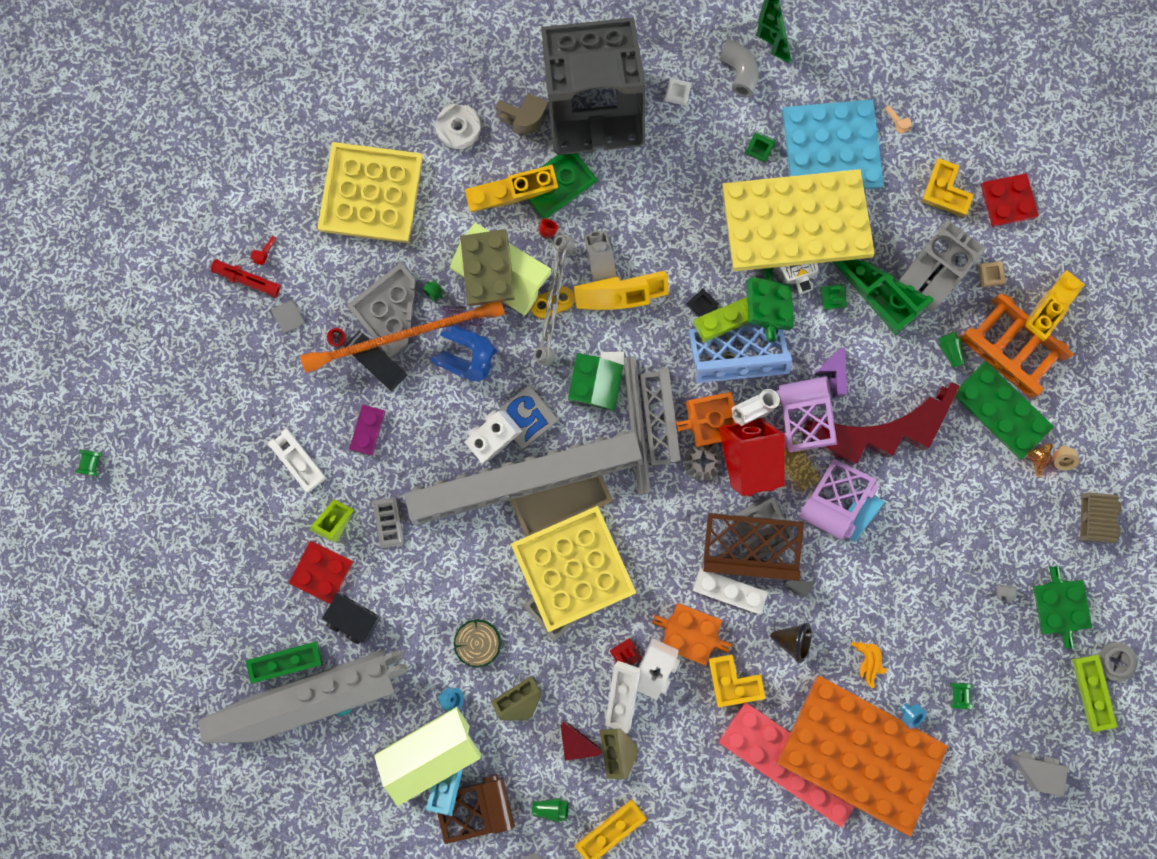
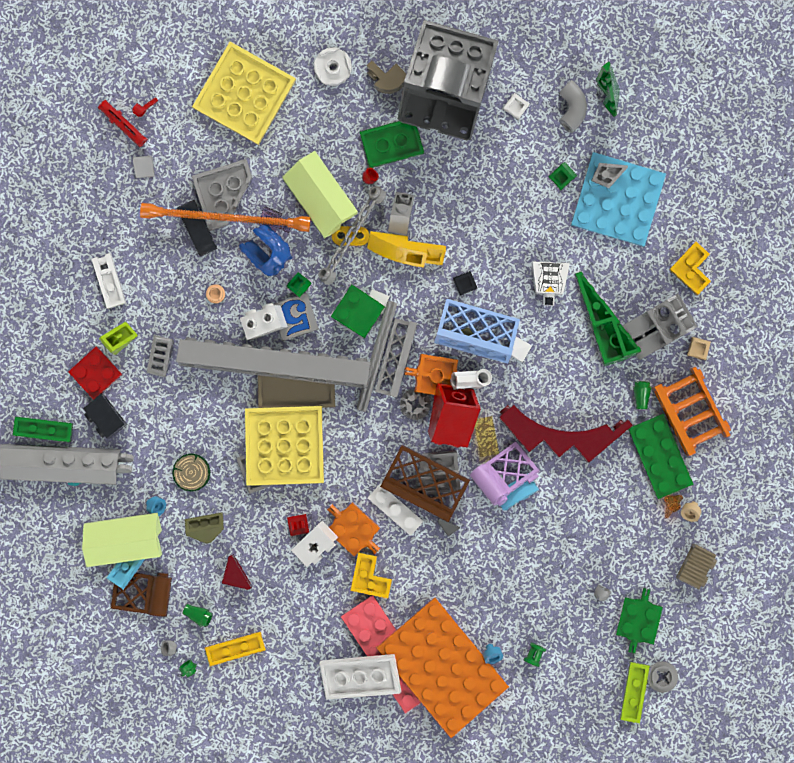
camera: 25 degrees right, 5 degrees up
red hinge [327,328,346,347] -> none
magenta plate [349,404,386,456] -> none
green plate [422,281,443,302] -> none
olive plate [460,229,515,306] -> none
yellow slope [465,165,558,213] -> none
olive slope [600,728,638,779] -> none
white plate [605,661,641,733] -> none
lime plate [693,297,748,342] -> none
light yellow plate [722,169,875,272] -> none
green plate [747,268,794,343] -> none
hat [770,623,812,663] -> none
lavender piece [776,376,837,452] -> none
medium lavender slope [814,348,847,398] -> none
green tile [820,284,847,311] -> none
light orange piece [851,641,887,688] -> none
light nougat hand [885,105,912,133] -> none
red plate [980,173,1039,227] -> none
light grey slope [1011,751,1068,797] -> none
yellow slope [1025,270,1085,341] -> none
none -> light nougat plate [206,284,225,304]
none -> green plate [286,272,312,298]
none -> white tile [319,654,401,700]
none -> white slope [511,337,532,362]
none -> light grey piece [592,163,628,188]

